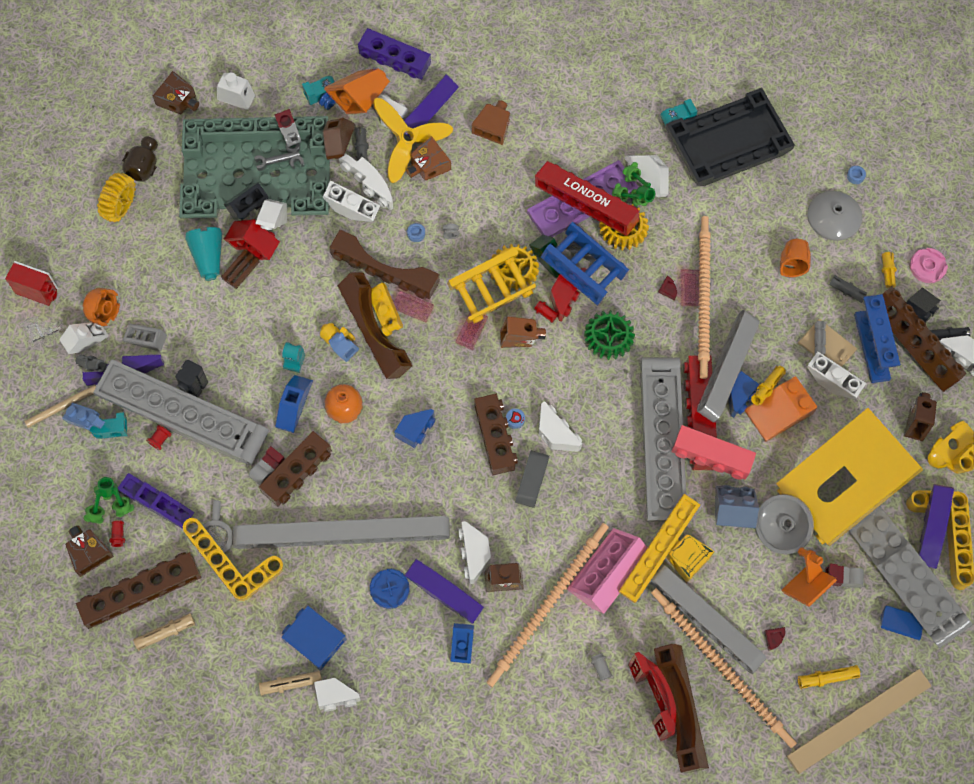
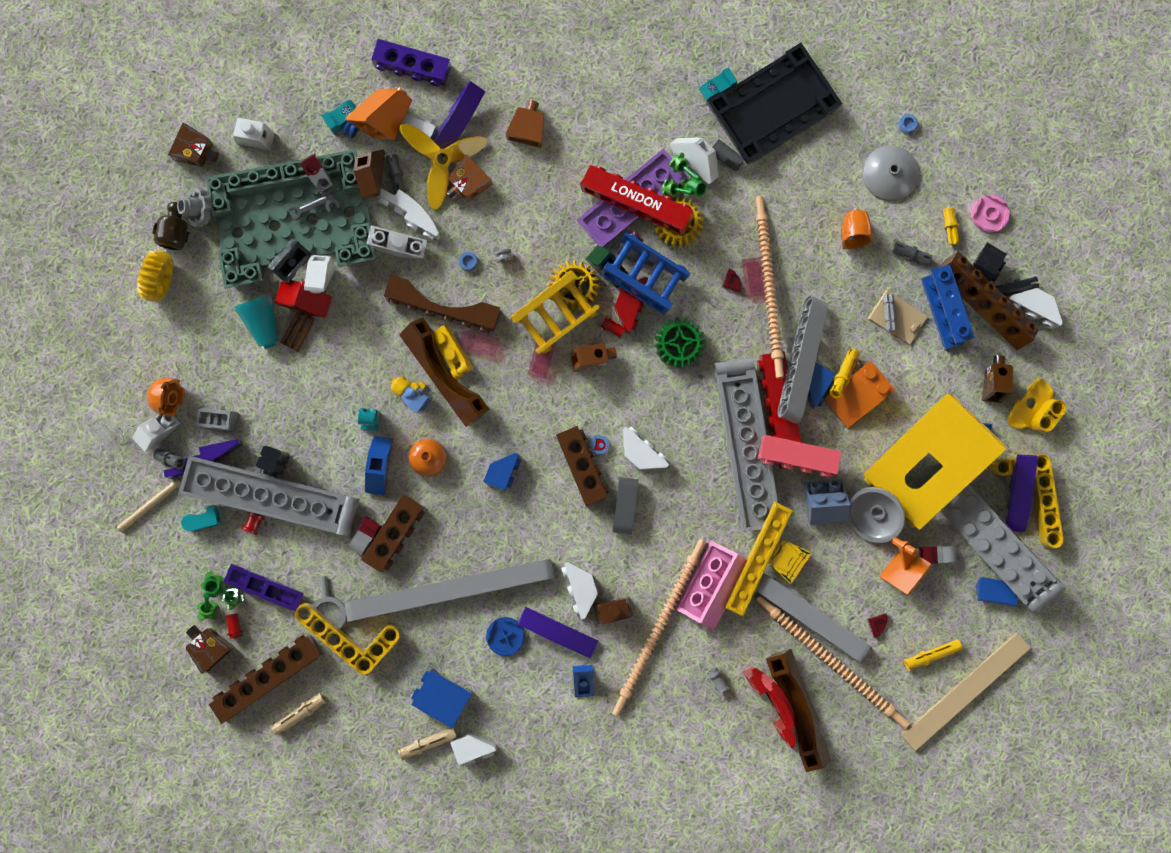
camera: 10 degrees left, 15 degrees up
red piece [5,261,58,306] -> none
medium blue hinge [62,403,105,430] -> none
white slope [807,352,867,399] -> none
none -> light grey plant [177,188,212,227]
none -> dark grey hinge [713,139,744,171]

